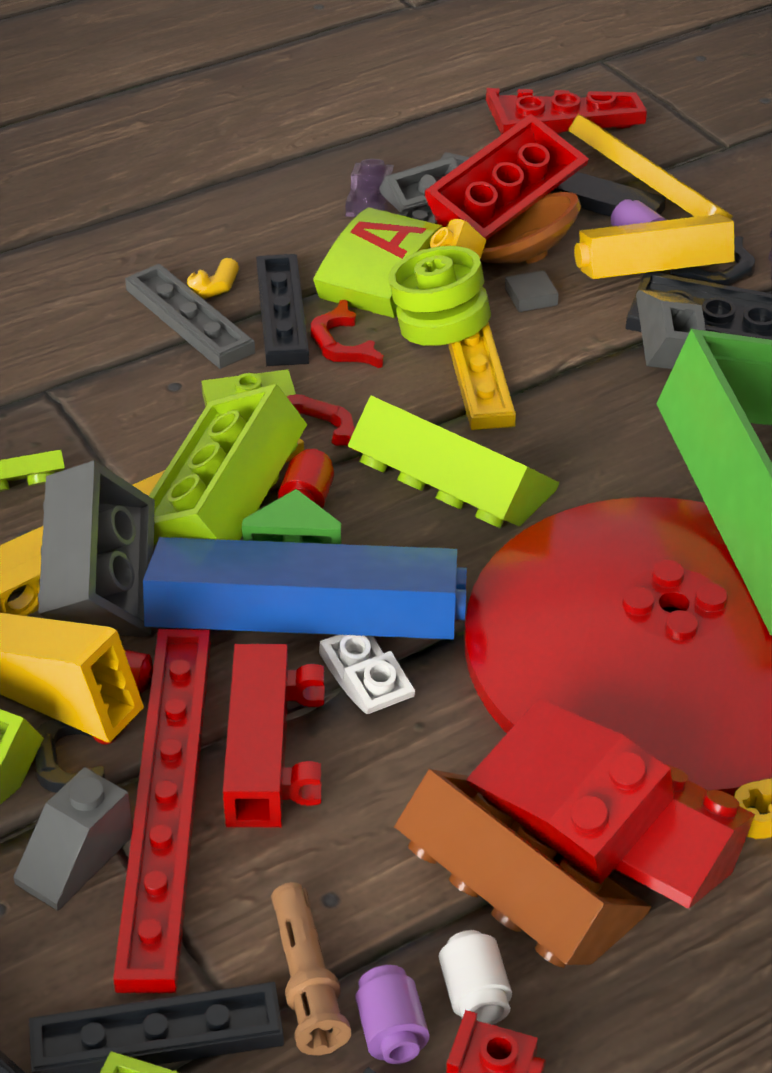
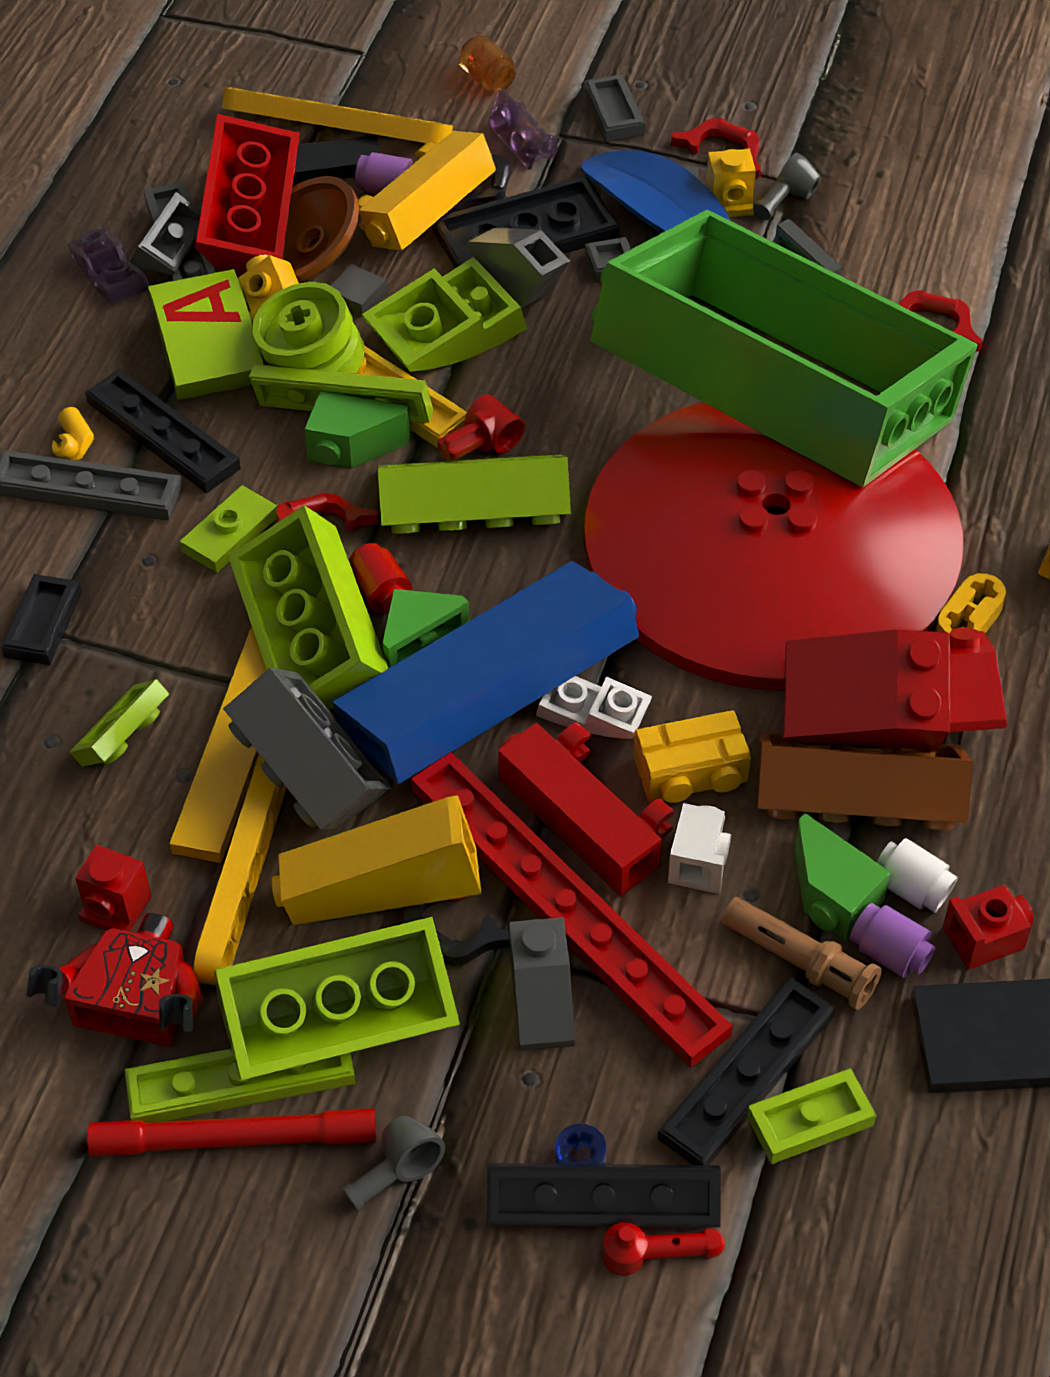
camera: 40 degrees left, 10 degrees up
red helmet [310,300,384,368] -> none
red wing [486,88,647,135] -> none
none -> black tile [1,574,82,665]
none -> lime tile [249,364,434,423]
none -> bright green slope [304,391,411,469]
none -> lime slope [362,257,527,372]
none -> red axle [437,394,525,461]
none -> yellow brick [633,710,751,803]
none -> white brick [668,803,731,894]
none -> bright green slope [794,813,890,941]

